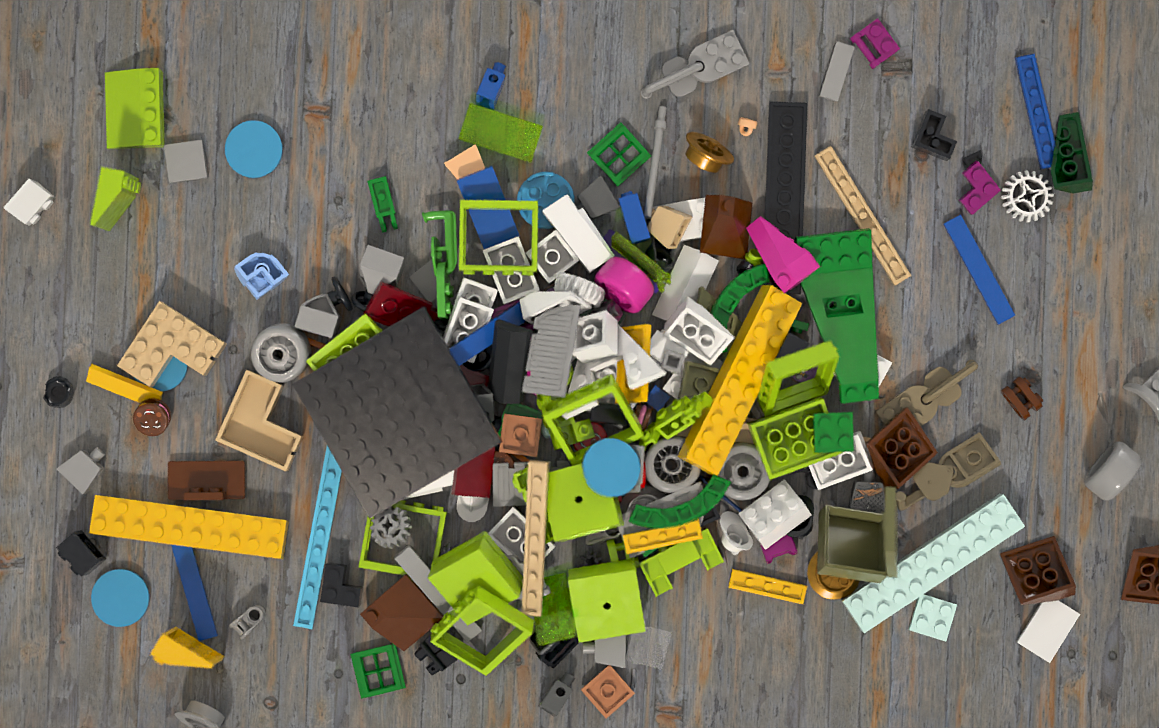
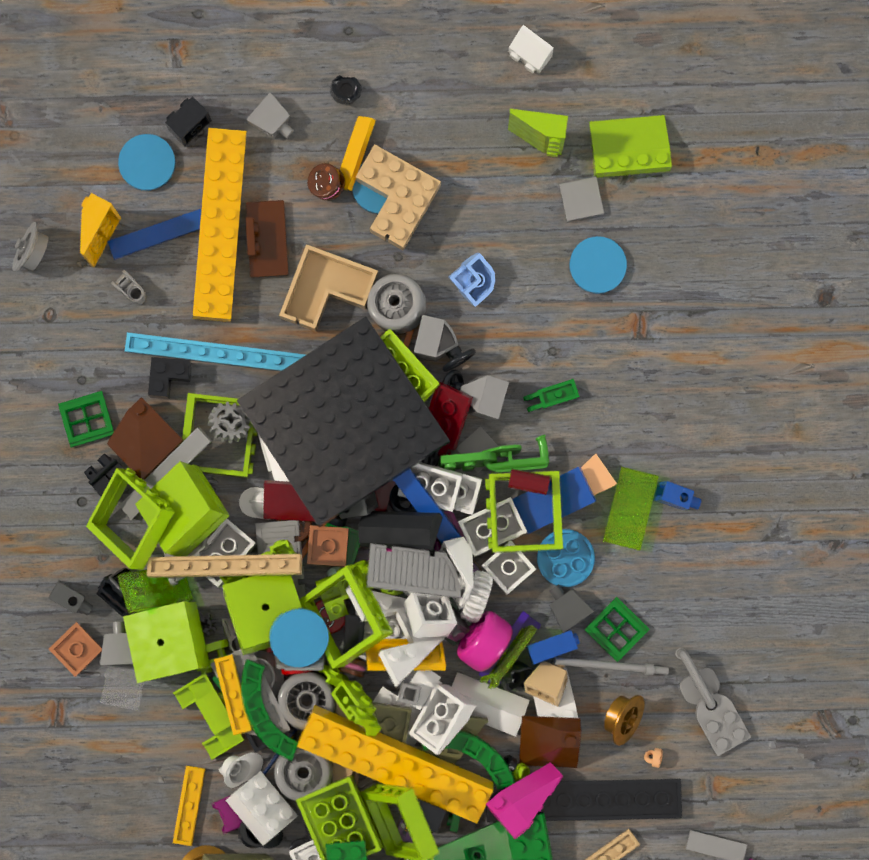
camera: 90 degrees right, 5 degrees down
white slope [542,194,615,273] -> none
blue plate [646,385,671,411] -> none
none -> dark red brick [508,468,550,495]

